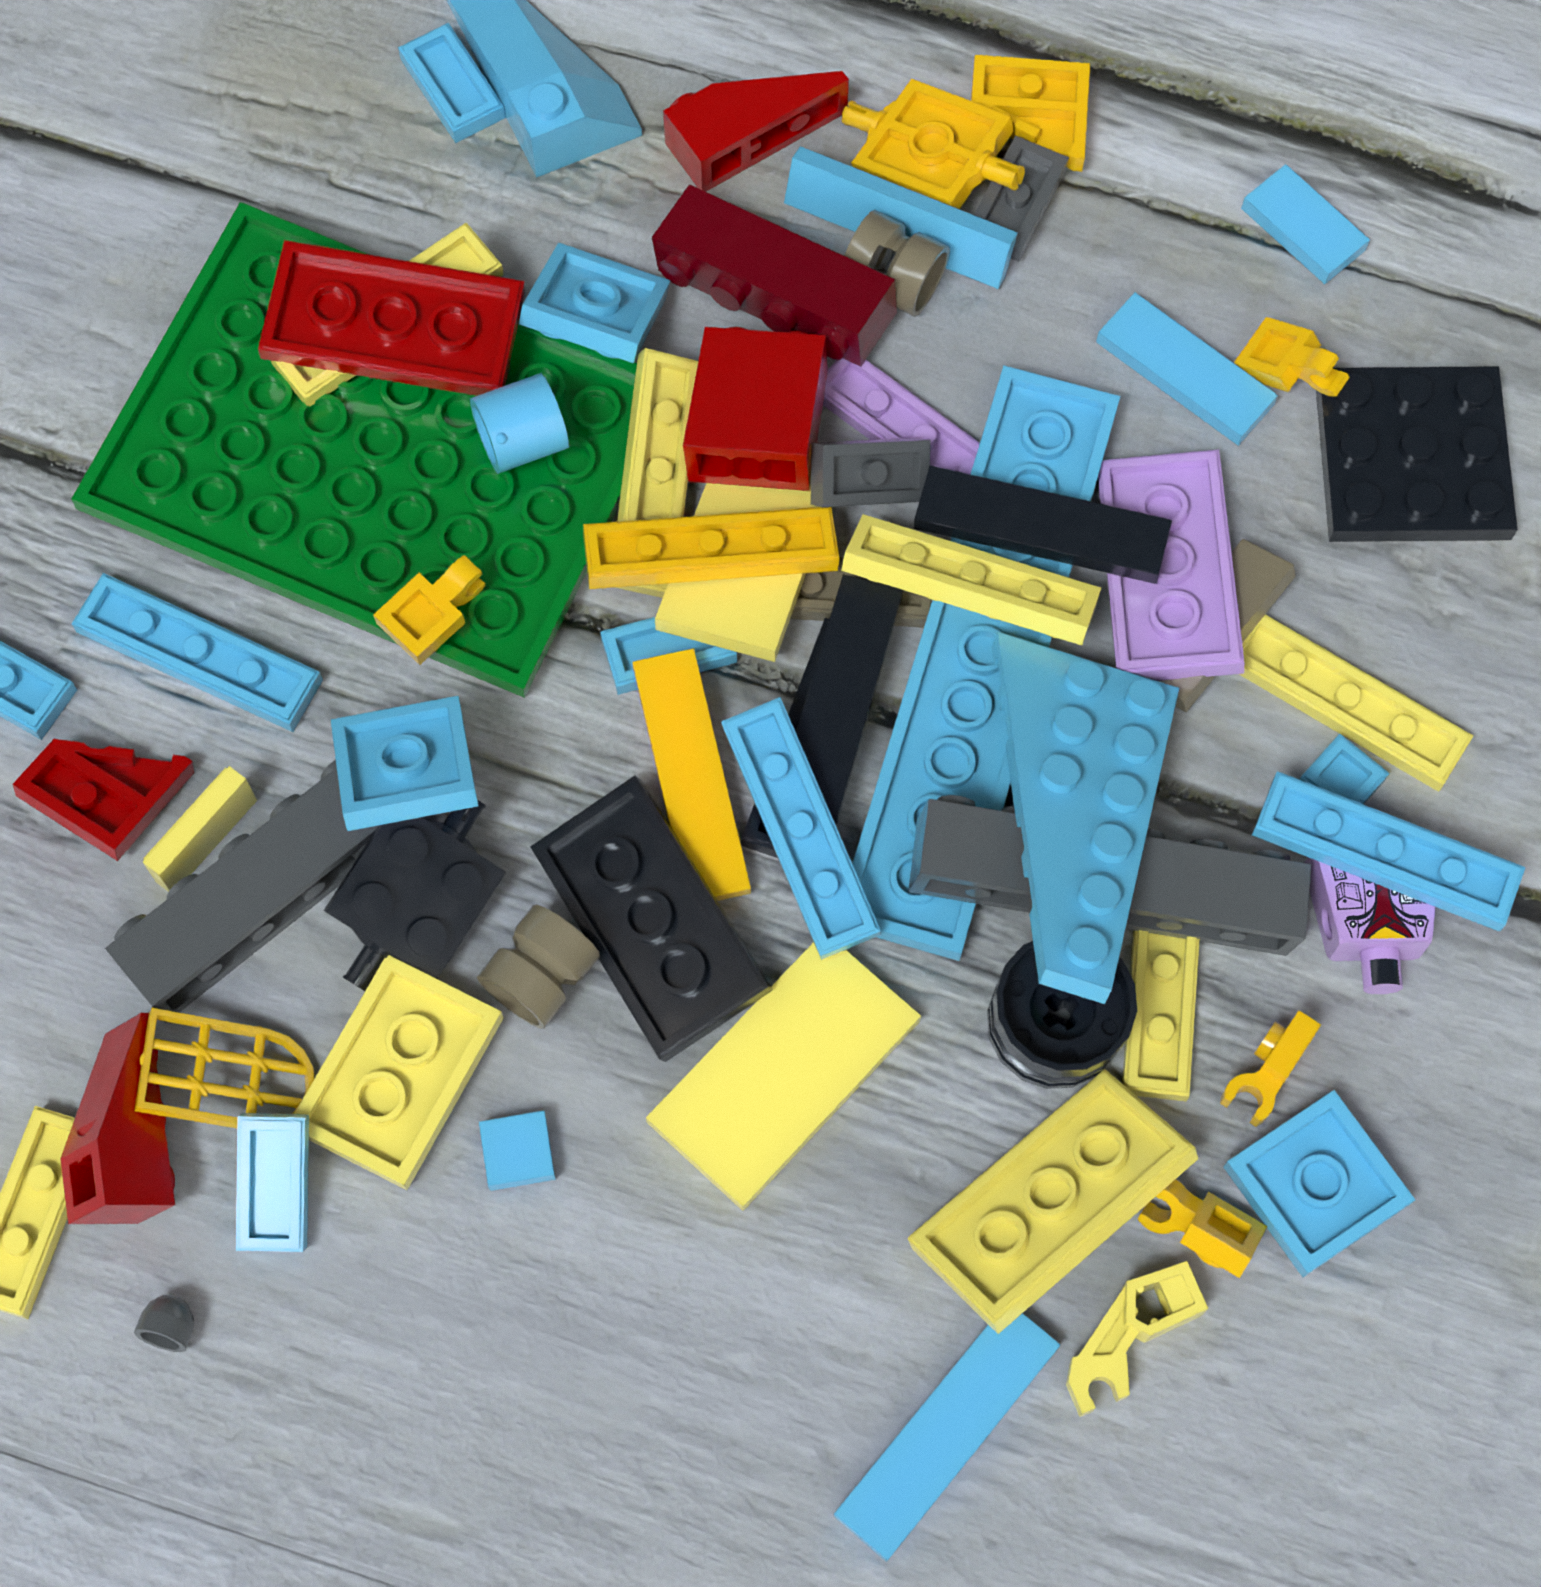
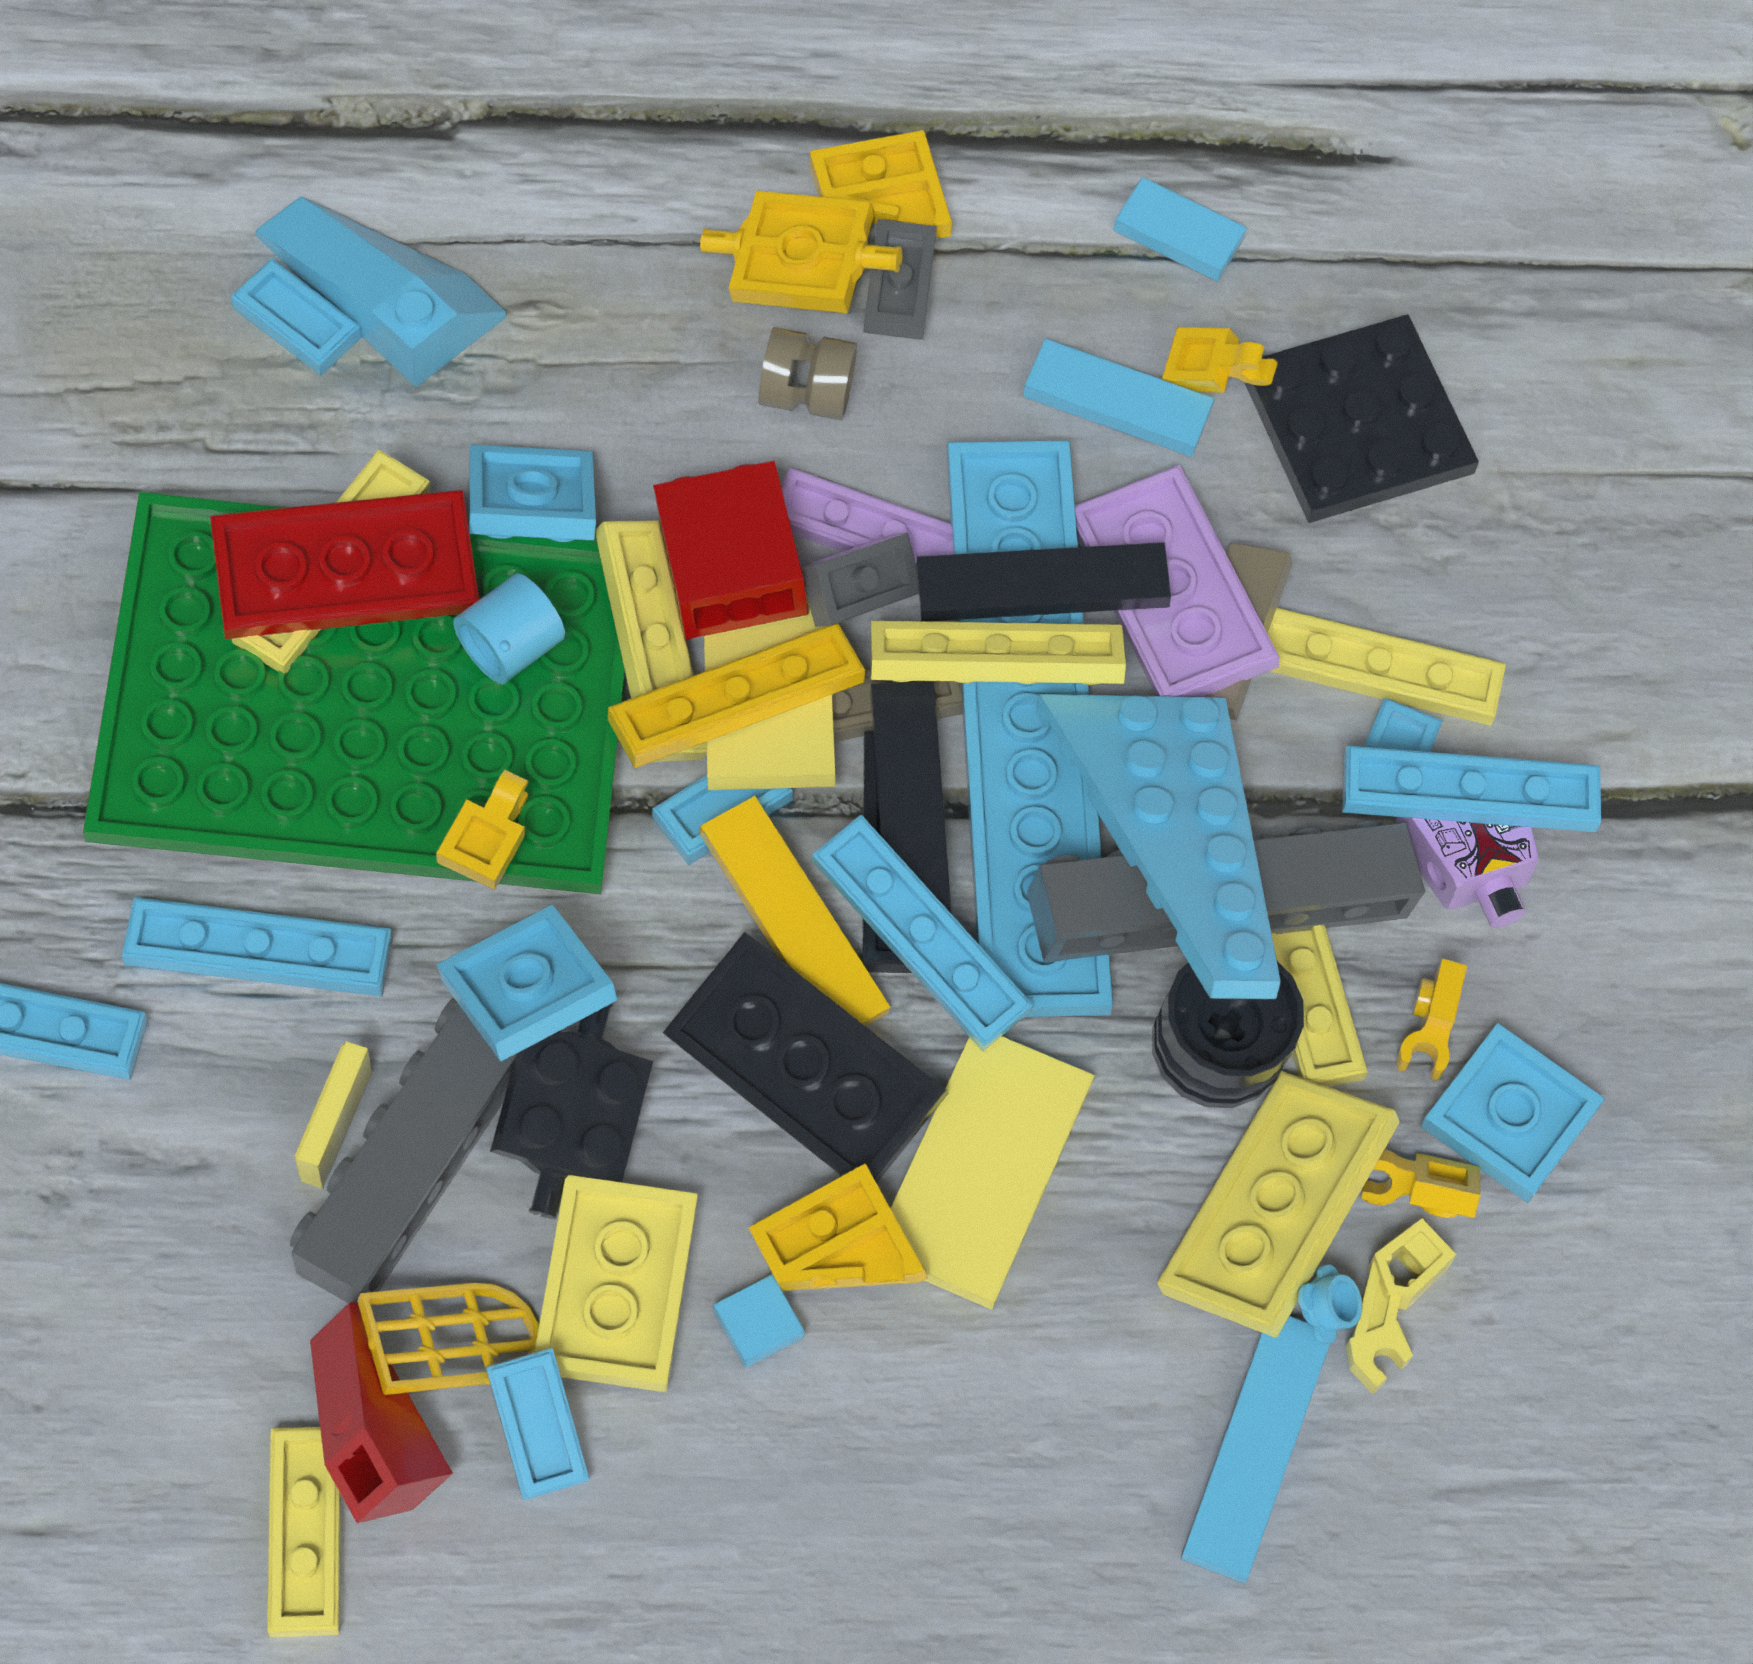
camera: 25 degrees left, 5 degrees down
red wing [12,739,194,861] -> none
dark grey hinge [134,1295,194,1352] -> none
dark tan wheel [477,904,600,1029] -> none
dark red brick [652,184,897,367] -> none
red slope [663,71,849,192] -> none
medium azure tile [784,146,1018,289] -> none
none -> yellow wing [748,1164,928,1291]
none -> medium azure plate [1298,1265,1362,1344]

